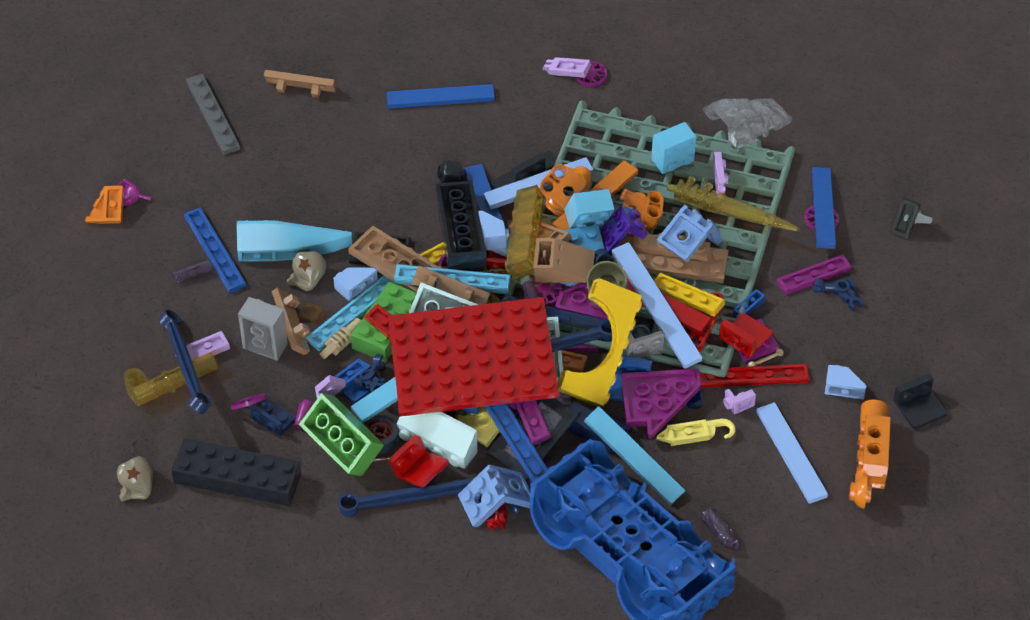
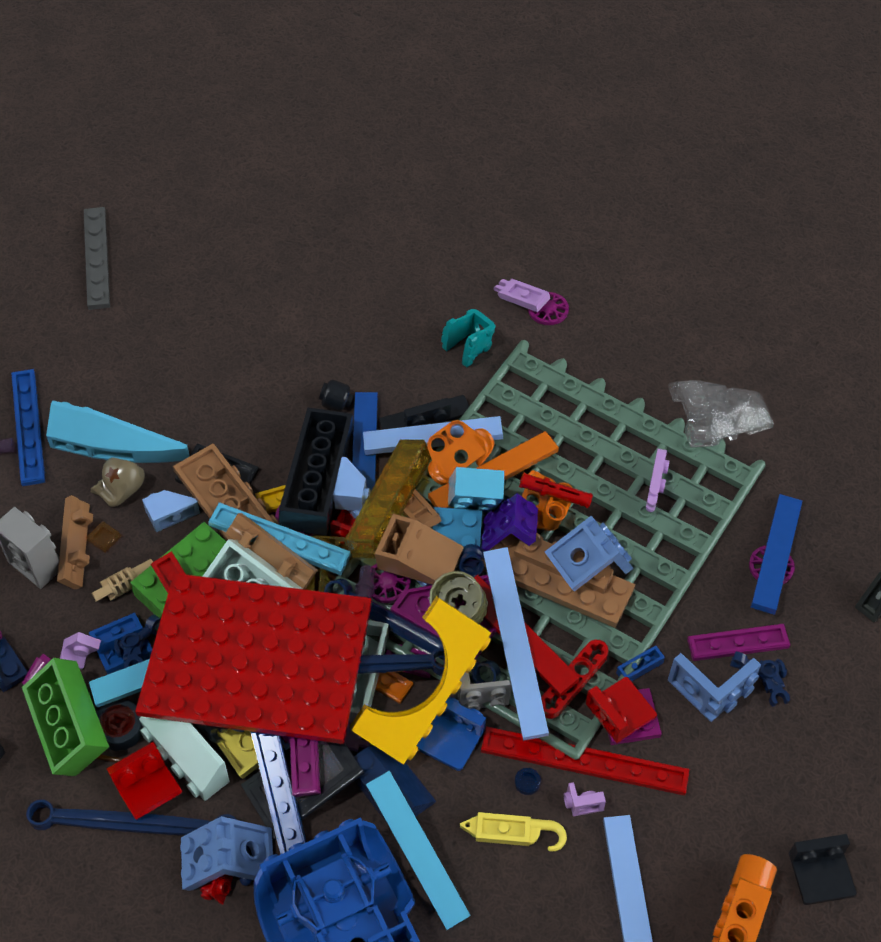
camera: 15 degrees right, 5 degrees up
medium nougat hinge [264,70,337,98] -> none
medium azure tile [306,276,400,351] -> none
blue tile [386,84,495,109] -> none
magenta wing [620,368,701,439] -> none
medium azure brick [651,122,696,174] -> none
yellow tile [654,273,725,317] -> none
clear yellow piece [667,177,800,231] -> none
tan hinge [748,349,784,367] -> none
light blue slope [825,365,866,399] -> none
none -> teal piece [441,309,496,367]
none -> red pin [519,472,593,508]
none -> medium blue bracket [668,653,761,722]

